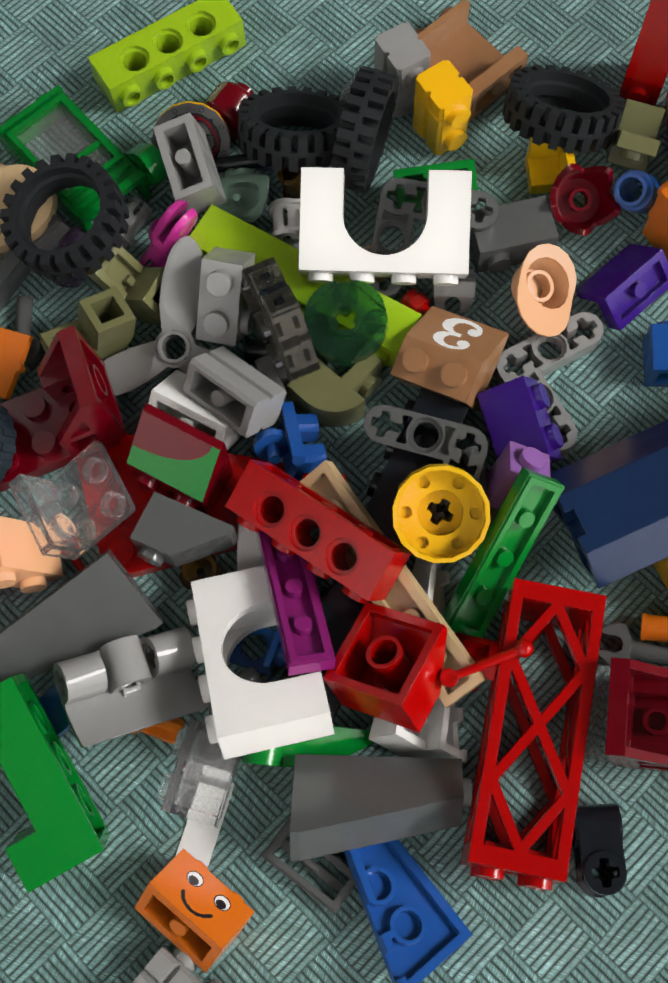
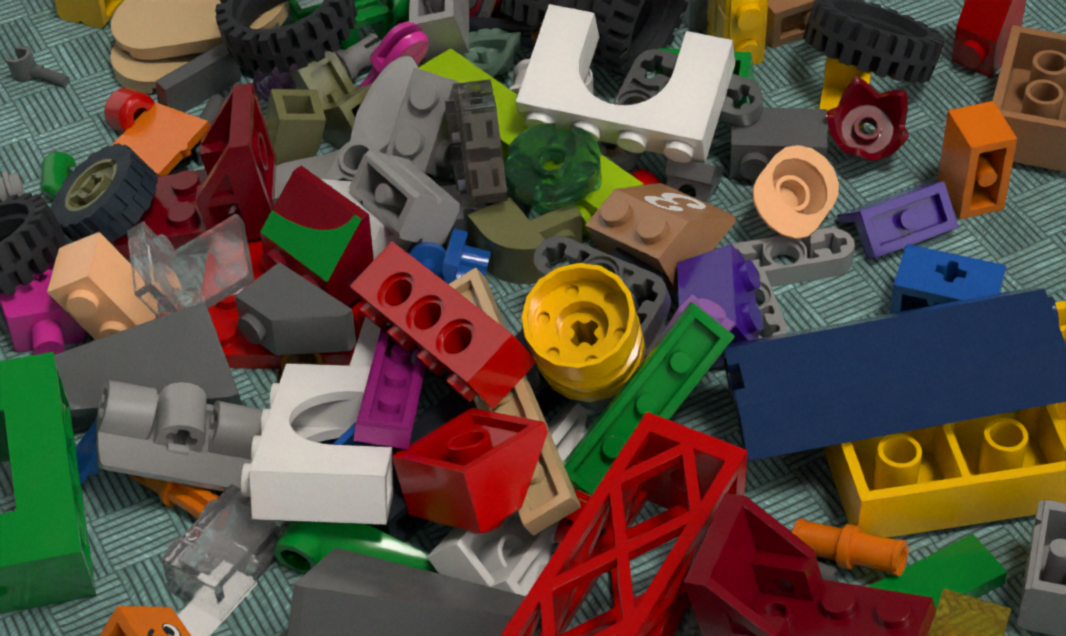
camera: 15 degrees right, 25 degrees down
red hinge [440,639,534,688] -> none
olive brick [606,98,666,172] -> none
blue brick [613,170,662,214] -> none

